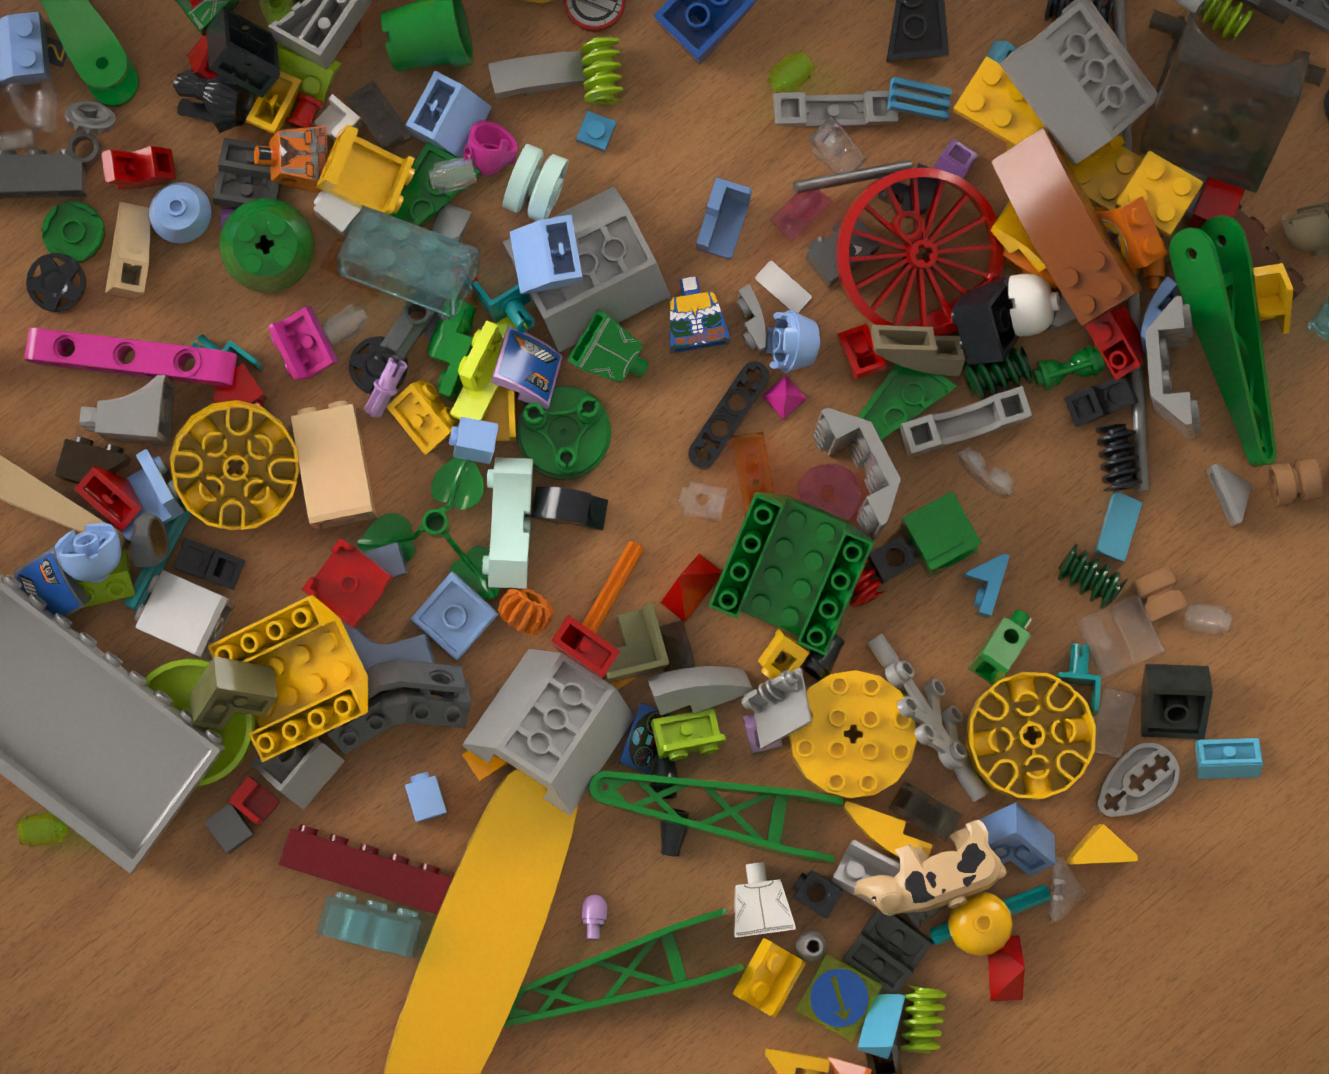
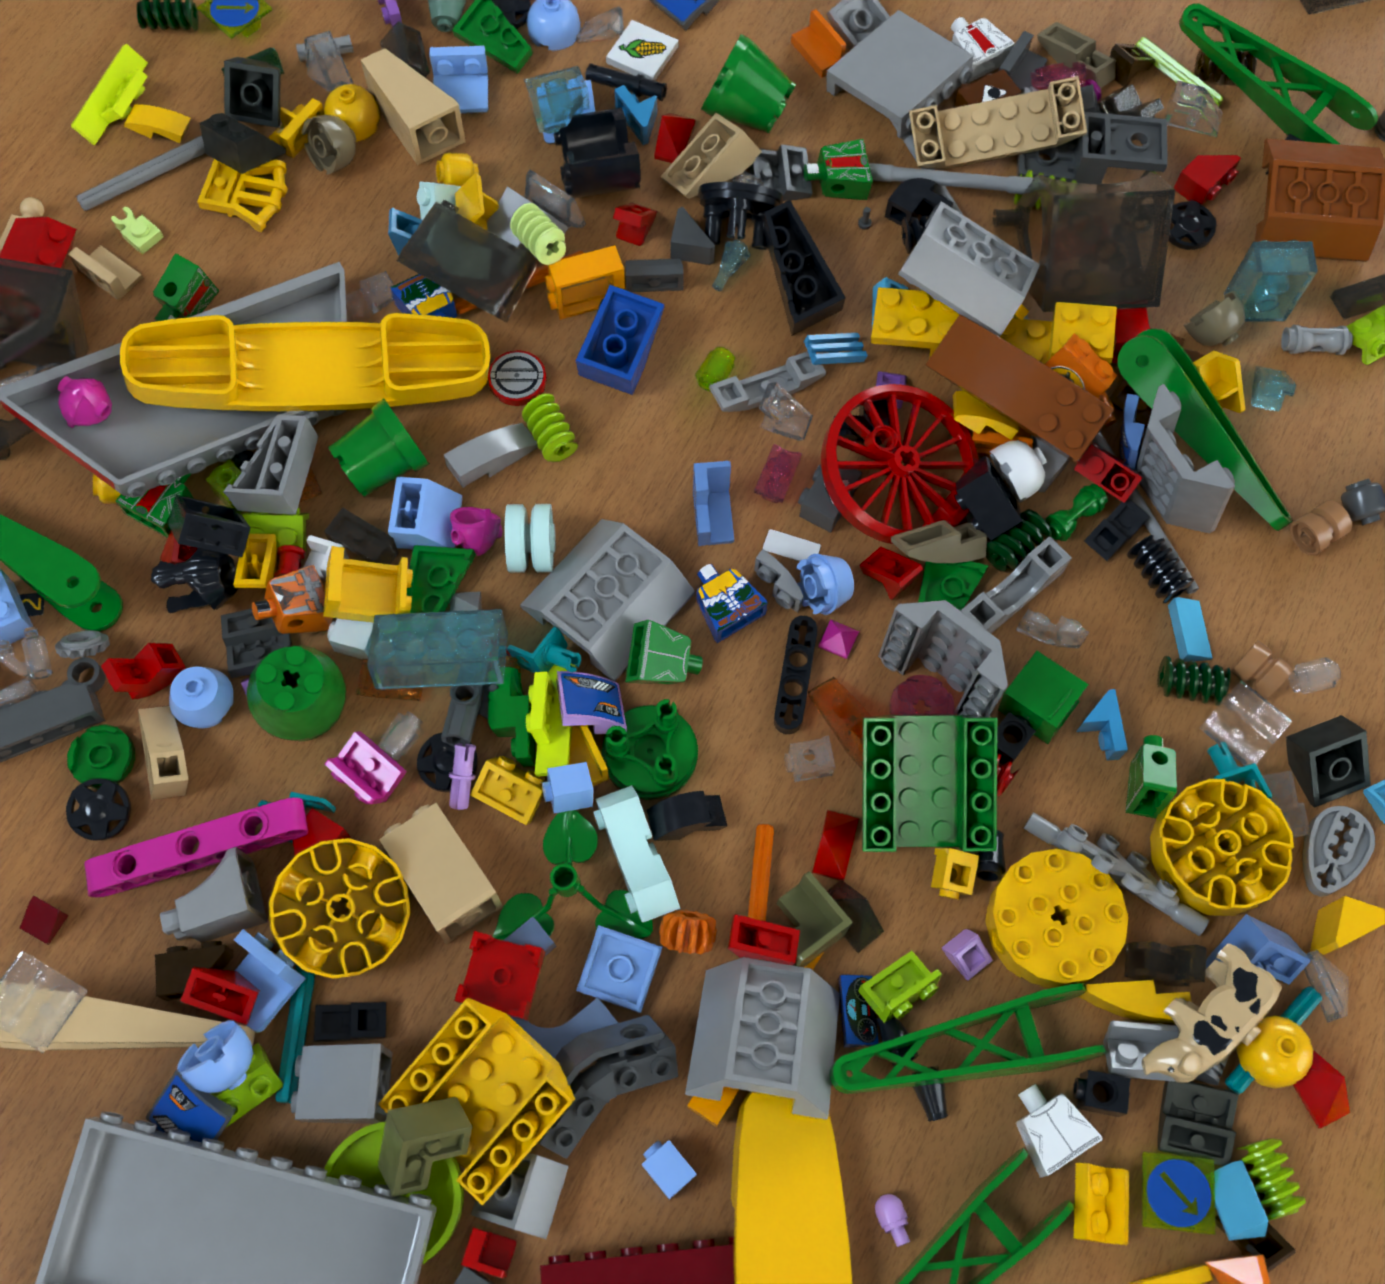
camera: 20 degrees left, 15 degrees down
dark grey rock [129,512,169,567] -> none
clear brick [429,157,477,194] -> none
light blue slope [510,215,583,294] -> none
dark azure plate [576,110,616,153] -> none
light grey slope [647,666,753,715] -> none
light grey hinge [741,667,812,750] -> none
flat silver bar [793,160,912,194] -> none
light grey cone [795,930,827,962] -> none
light grey slope [1205,464,1252,527] -> none

